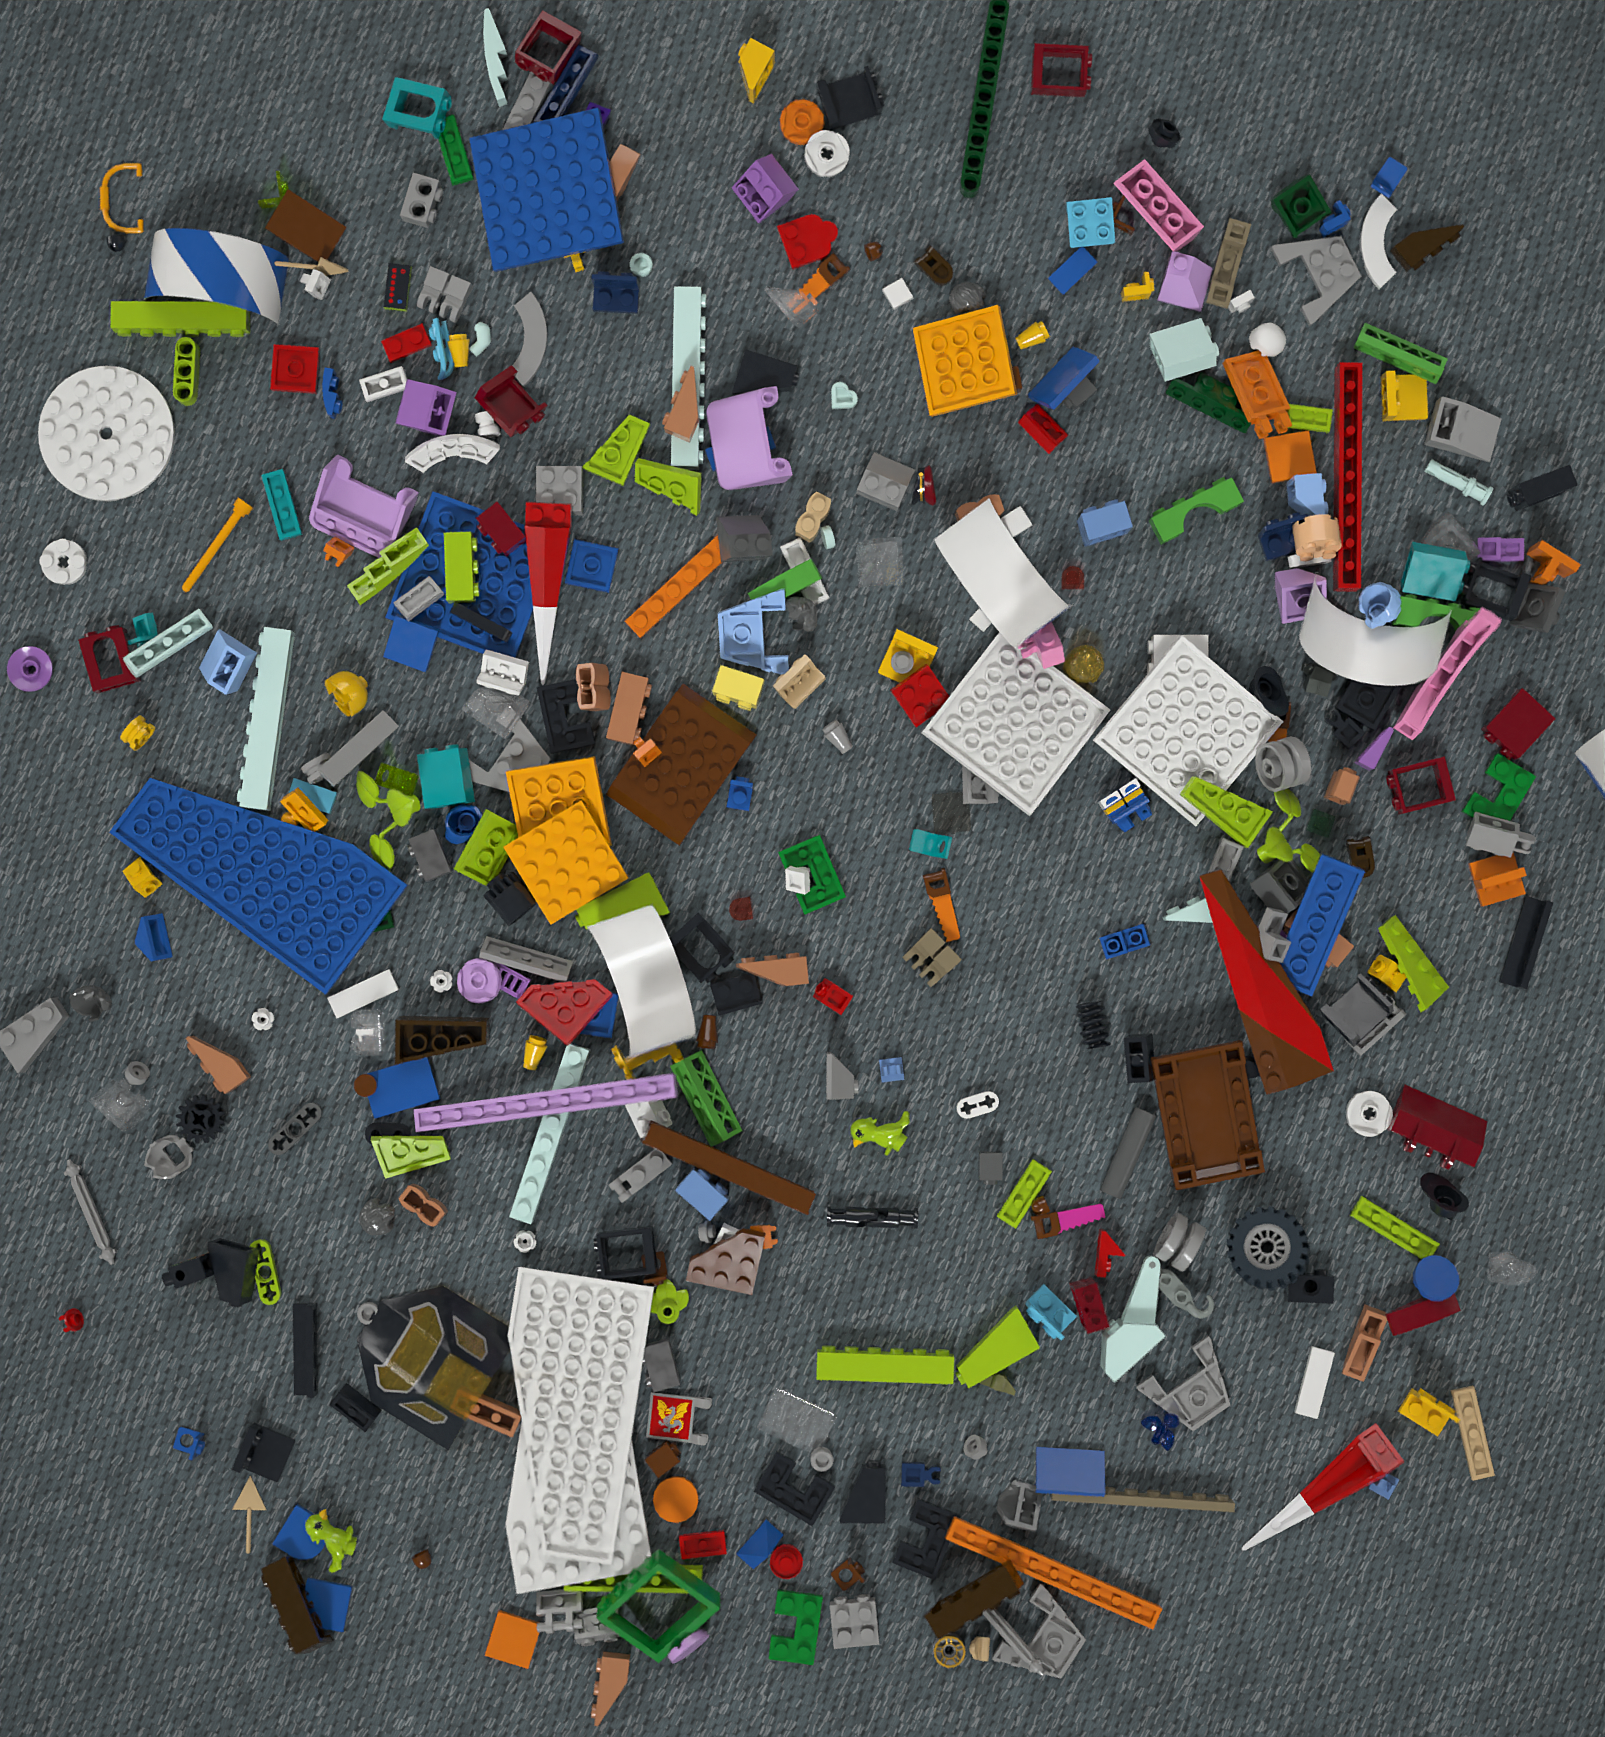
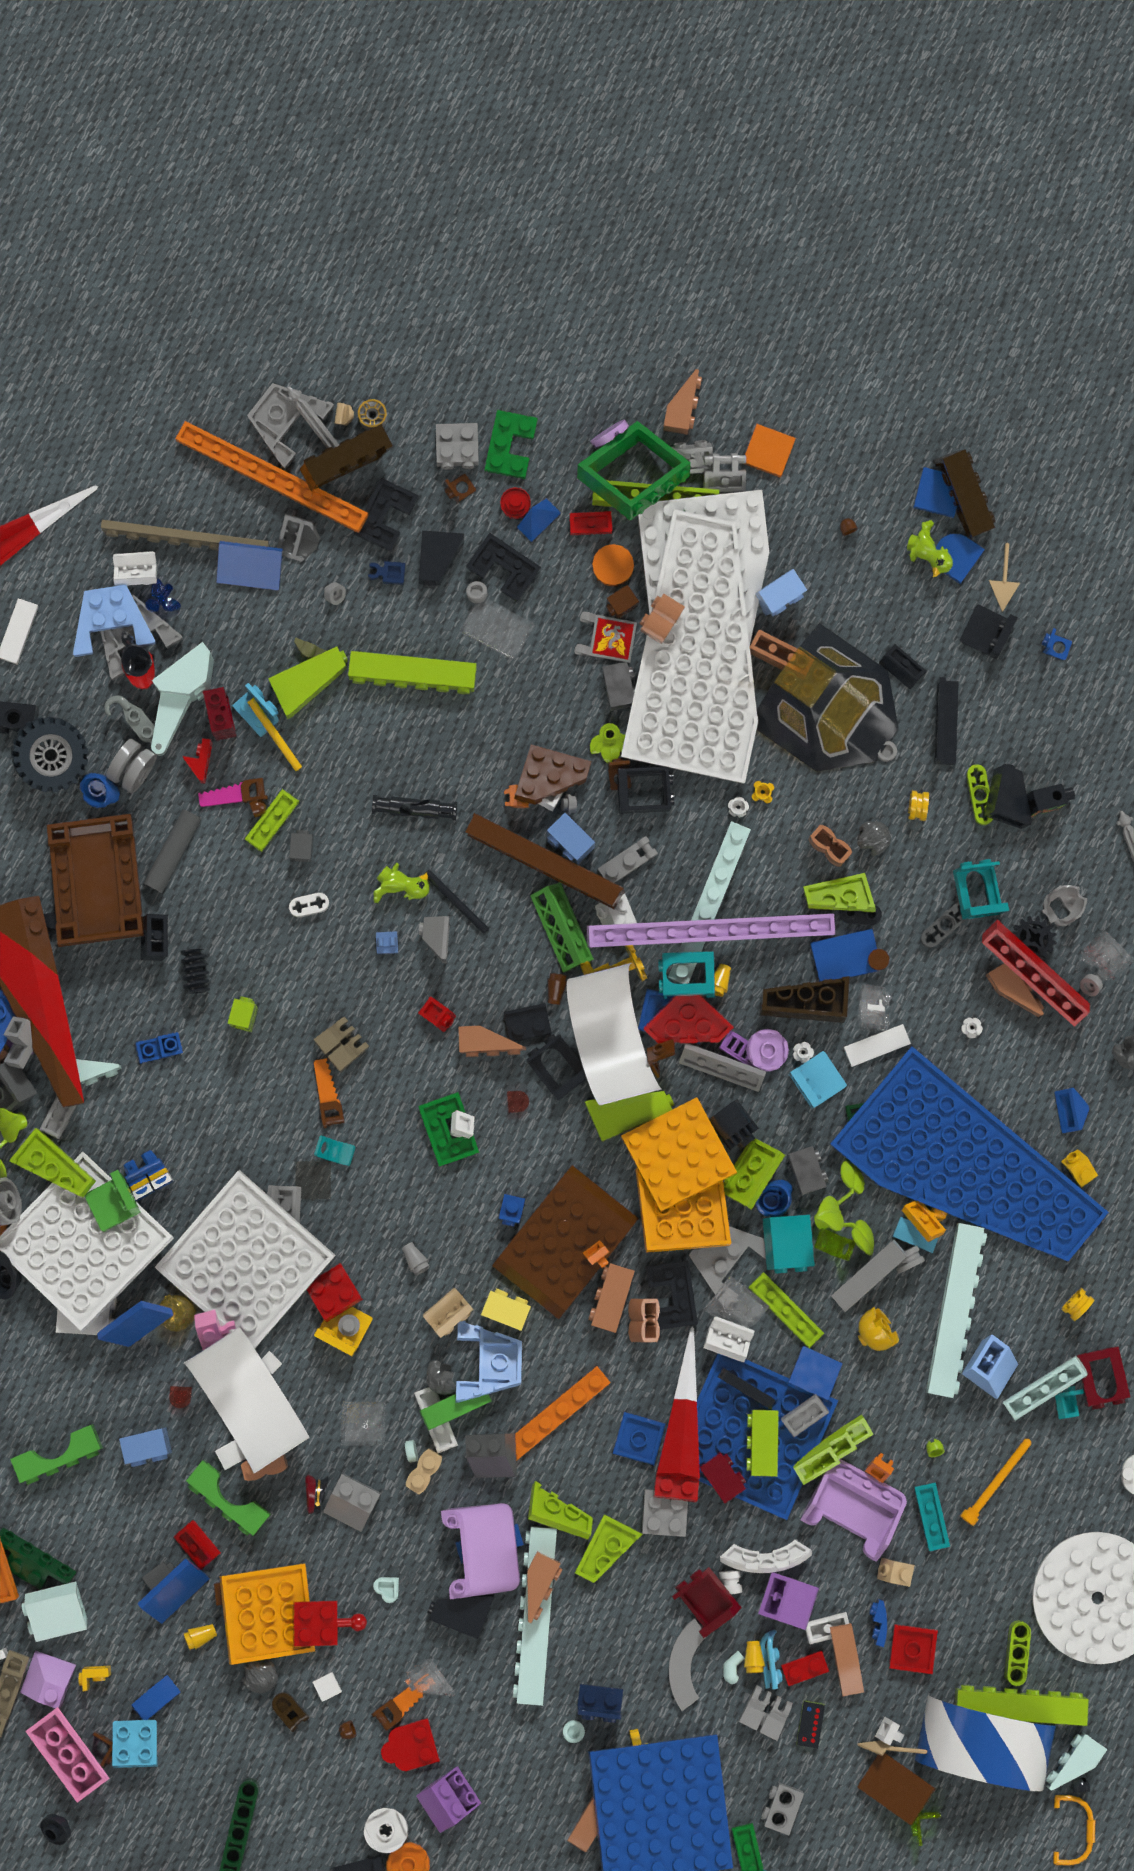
camera: 175 degrees left, 5 degrees down
none -> light blue wing [73,584,156,657]
none -> blue hair [80,773,120,808]
none -> bright green bracket [85,1170,141,1232]
none -> blue tile [97,1301,173,1347]
none -> white bracket [113,551,157,586]
none -> black hair [121,631,155,689]
none -> bright green arch [186,1460,271,1536]
none -> lime piece [228,996,258,1032]
none -> yellow bar [247,697,302,772]
none -> red plate [293,1601,367,1647]
none -> black piece [425,869,489,934]
none -> nougat brick [640,593,685,644]
none -> reddish brown bracket [647,1039,675,1078]
none -> teal panel [658,952,715,999]
none -> lime tile [748,1272,824,1348]
none -> yellow plate [752,781,774,804]
none -> light blue slope [755,569,807,616]
none -> medium azure bracket [788,1051,847,1109]
none -> nougat slope [830,1623,864,1696]
none -> tan bracket [877,1558,915,1587]
none -> yellow wheel [908,790,929,821]
none -> lime hinge [926,1439,945,1457]
none -> teal panel [953,859,1009,920]
none -> red brick [982,919,1090,1027]
none -> light aqua slope [1046,1732,1107,1791]

